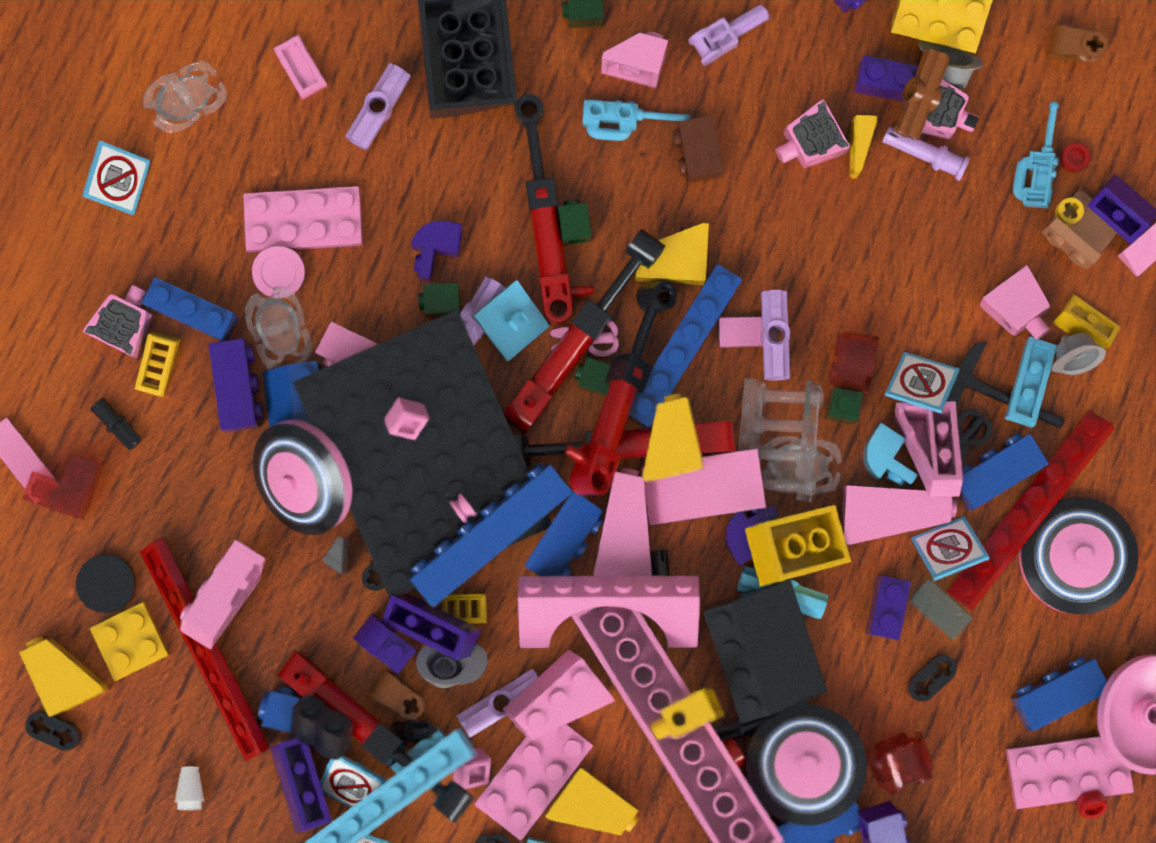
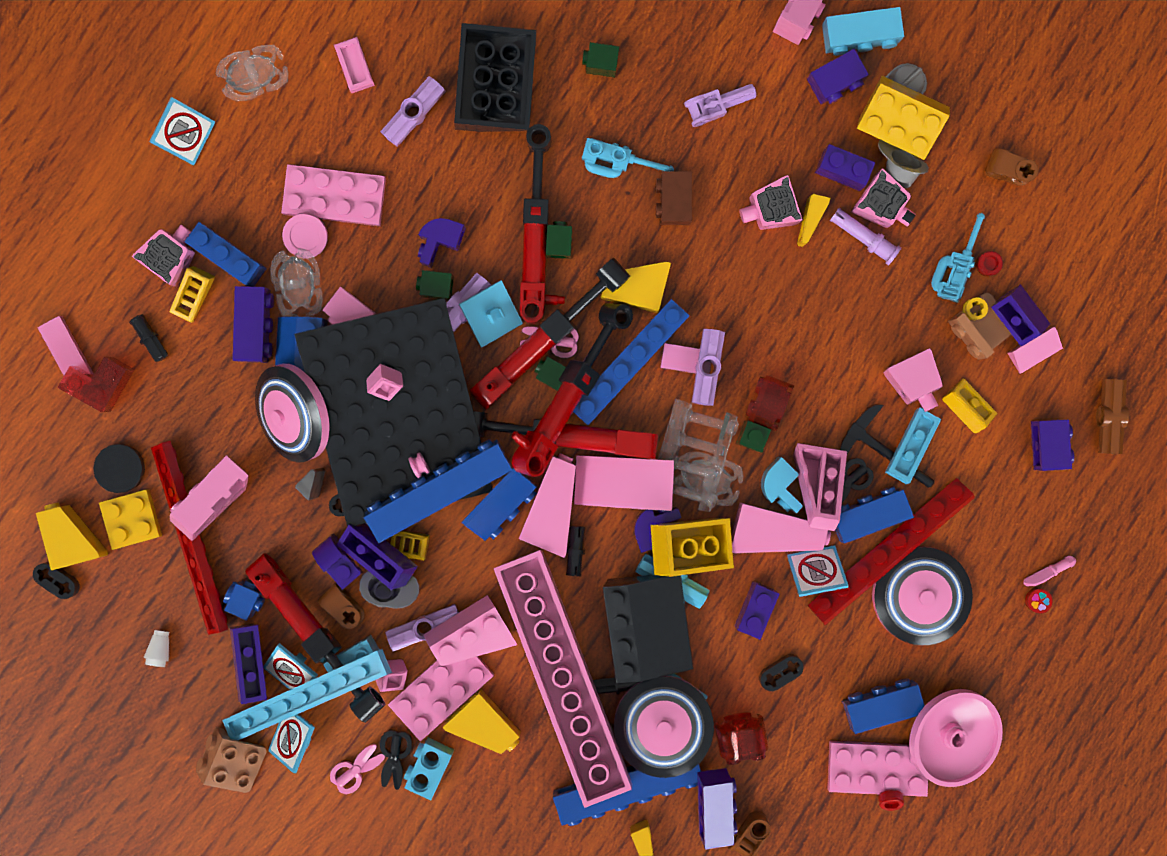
camera: 15 degrees right, 5 degrees up
black brick [290,695,353,761] -> none
black axle [391,719,437,742] -> none
bright pink arch [518,576,700,648] -> none
bright pink slope [601,32,668,88] -> none
yellow slope [643,394,705,482] -> none
yellow torso [650,688,725,740] -> none
red tile [722,737,746,767] -> none
piece [885,352,960,413] -> none
dark orange piece [894,49,950,140] -> none
clear light blue tile [908,579,973,640] -> none
light grey piece [1051,333,1106,375] -> none

